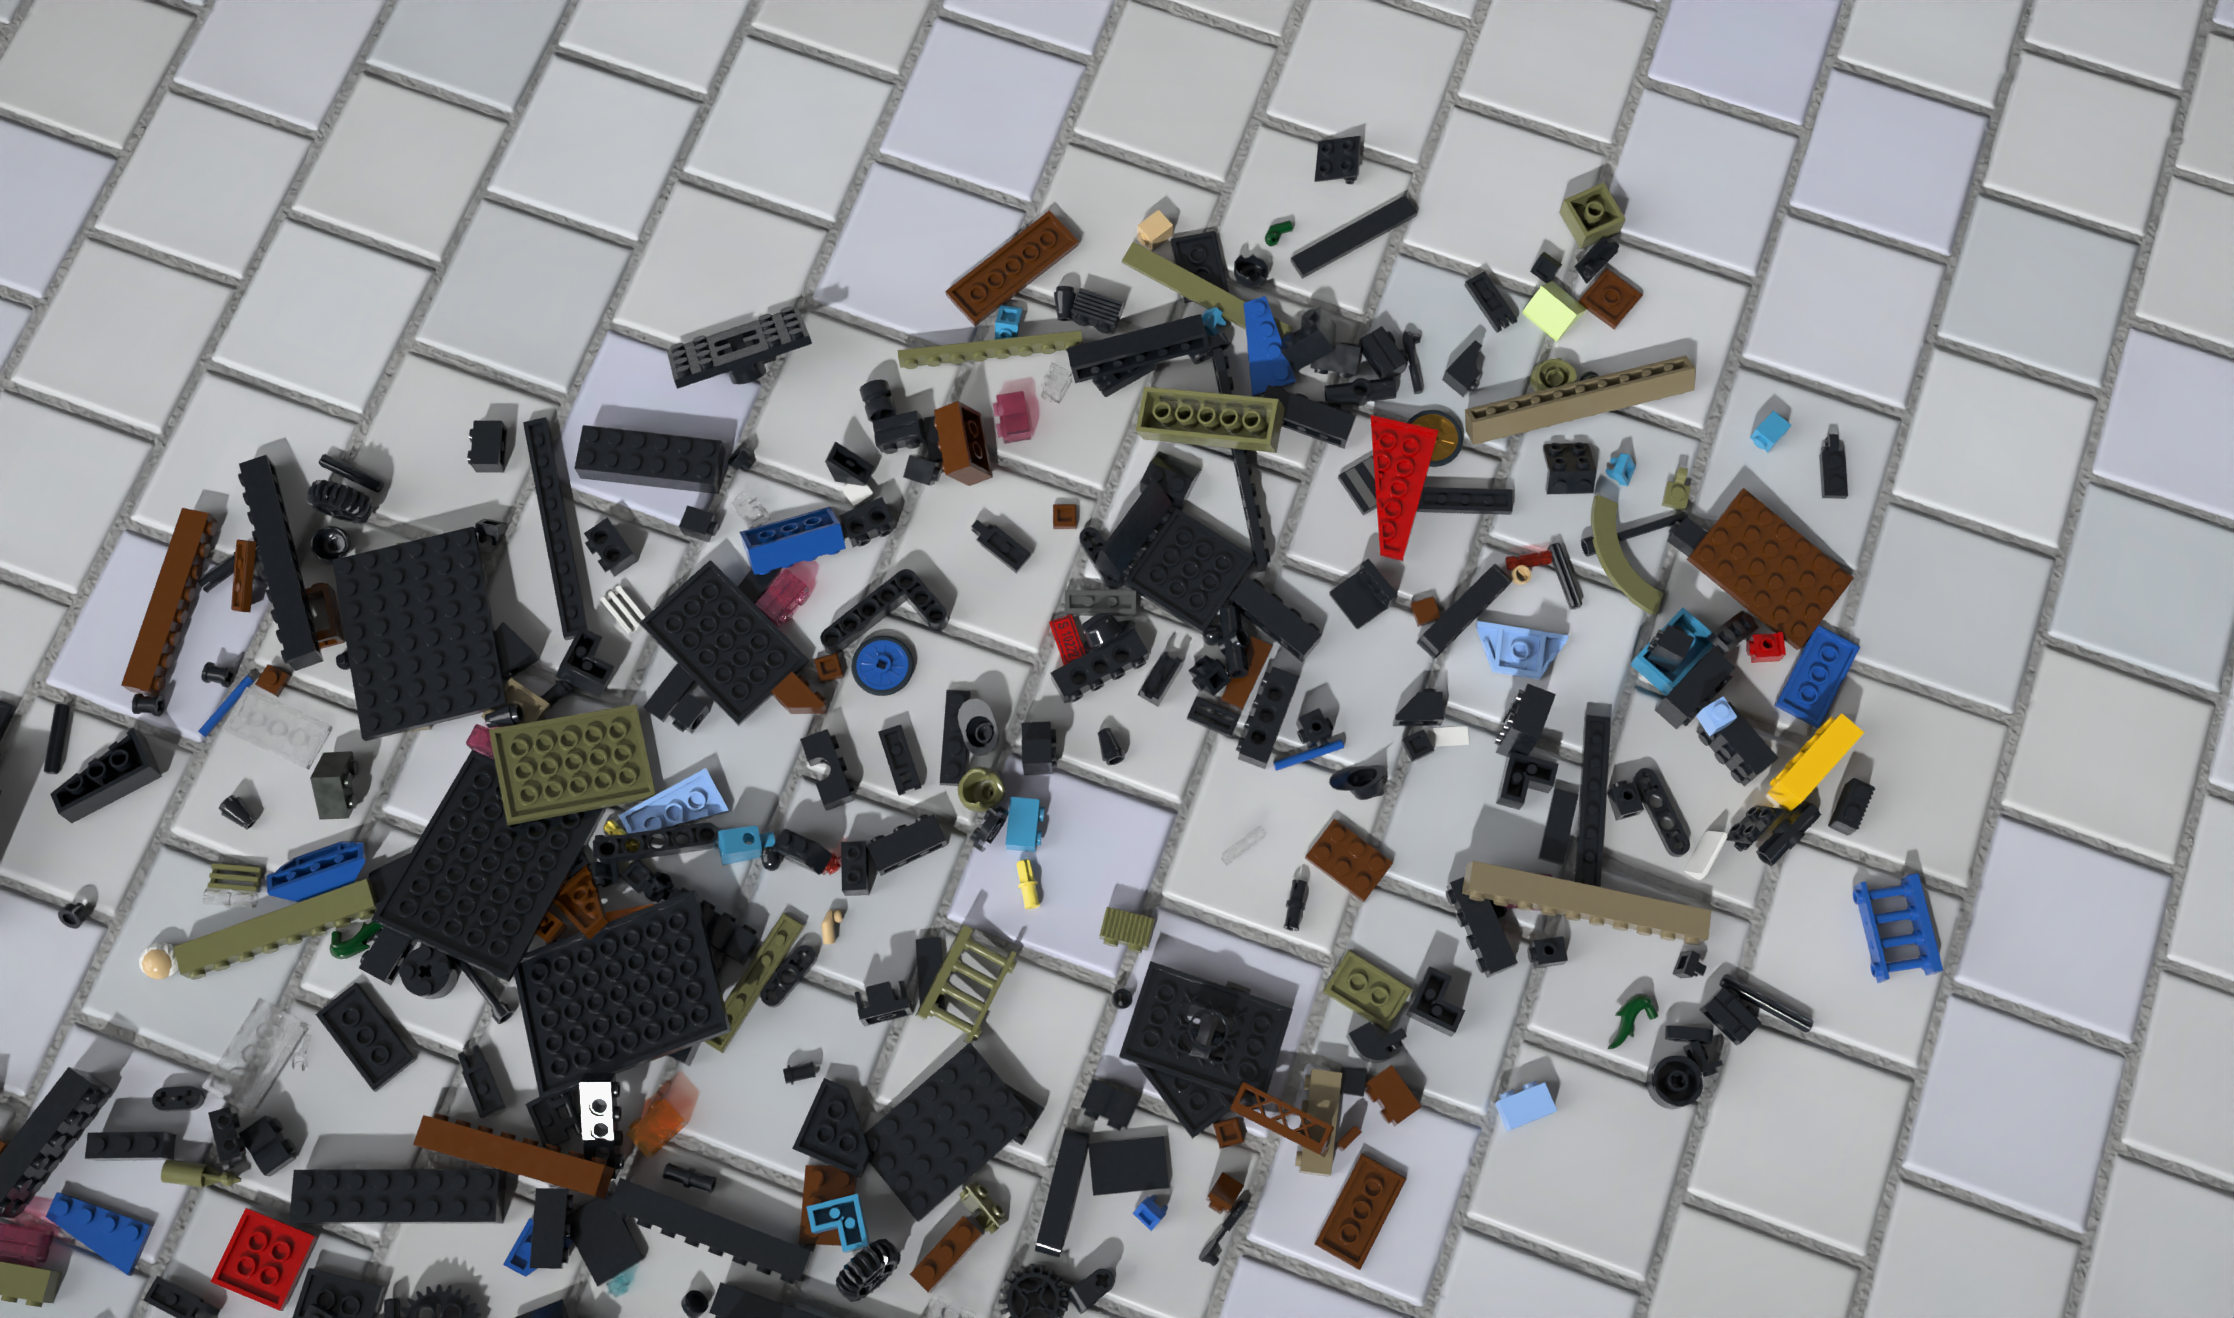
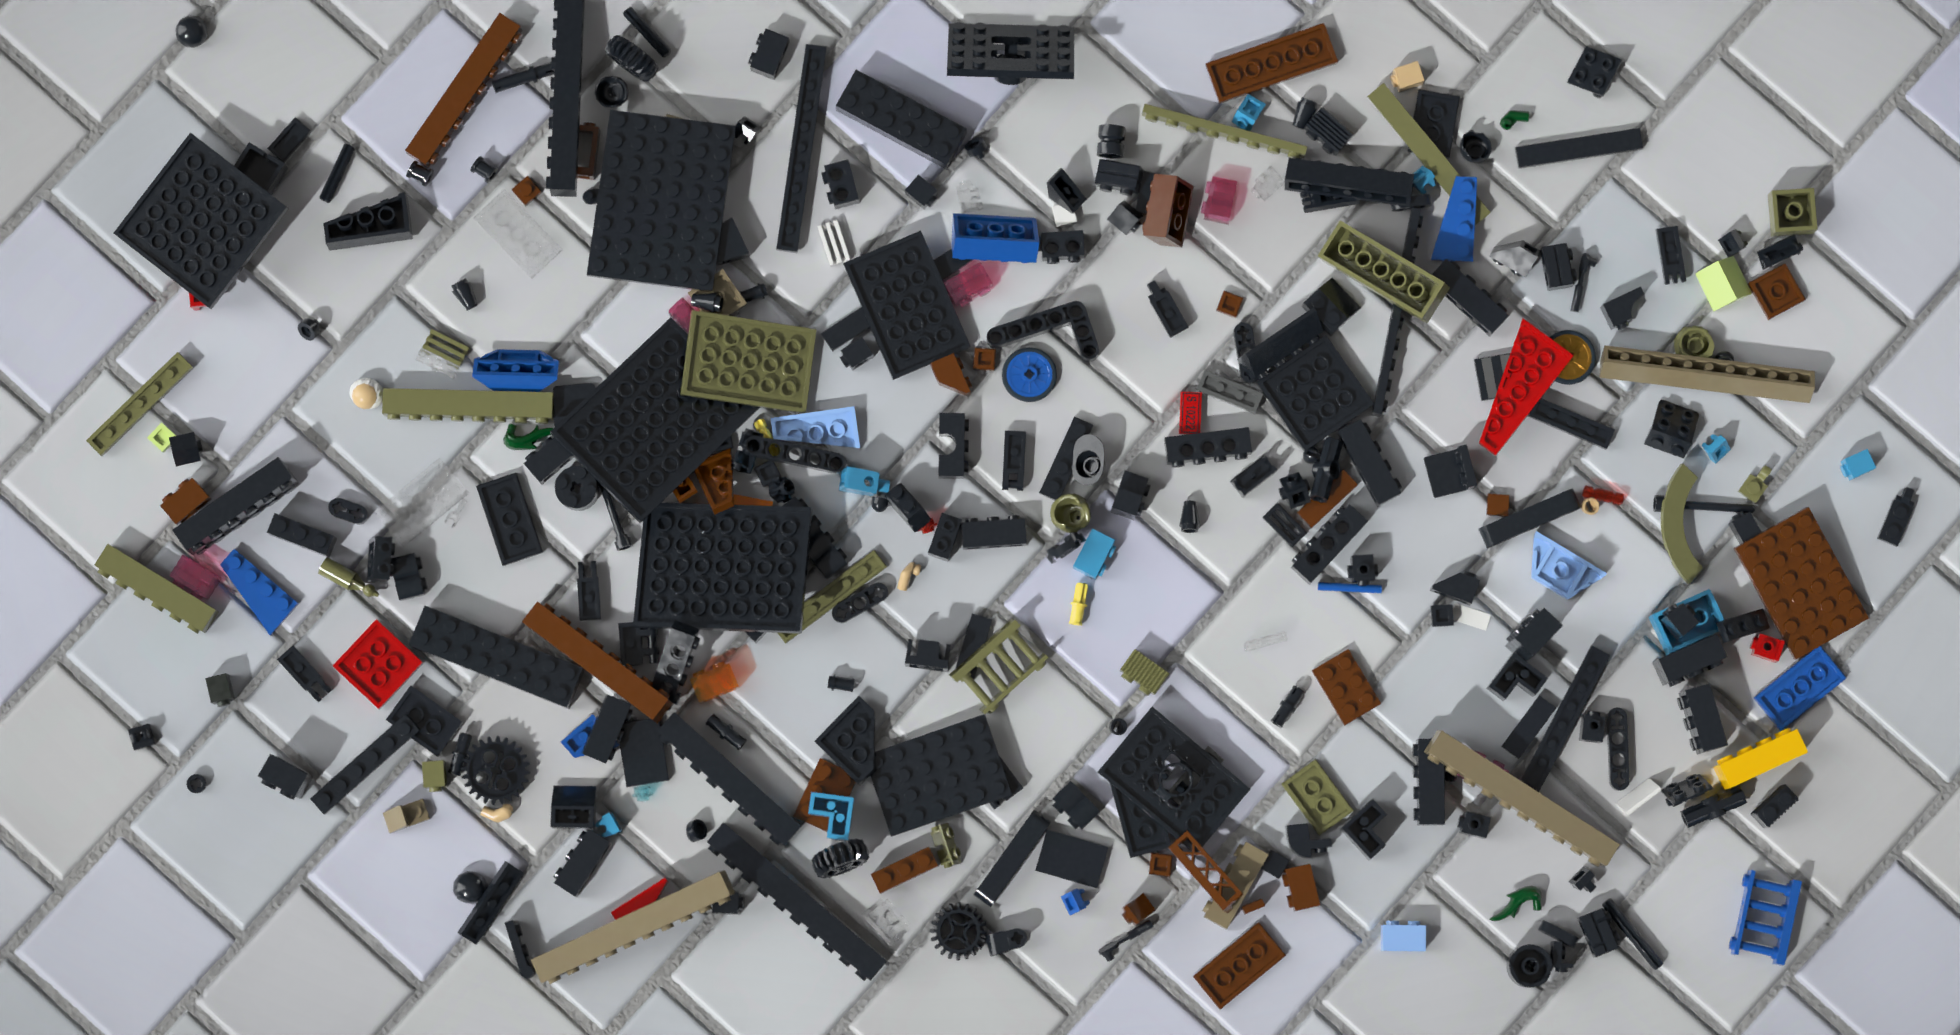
camera: 20 degrees right, 10 degrees up
blue bar [198,675,254,737] -> none
reddish brown tile [231,539,256,612] -> none
pearl dark grey brick [310,751,359,820] -> none
black brick [556,626,615,697] -> none
black piece [1082,613,1136,651] -> none
black brick [1281,306,1336,371] -> none
black piece [1324,377,1396,406] -> none
black piece [1329,765,1385,800] -> none
black axle [1548,543,1582,610] -> none
light blue brick [1696,696,1737,736] -> none

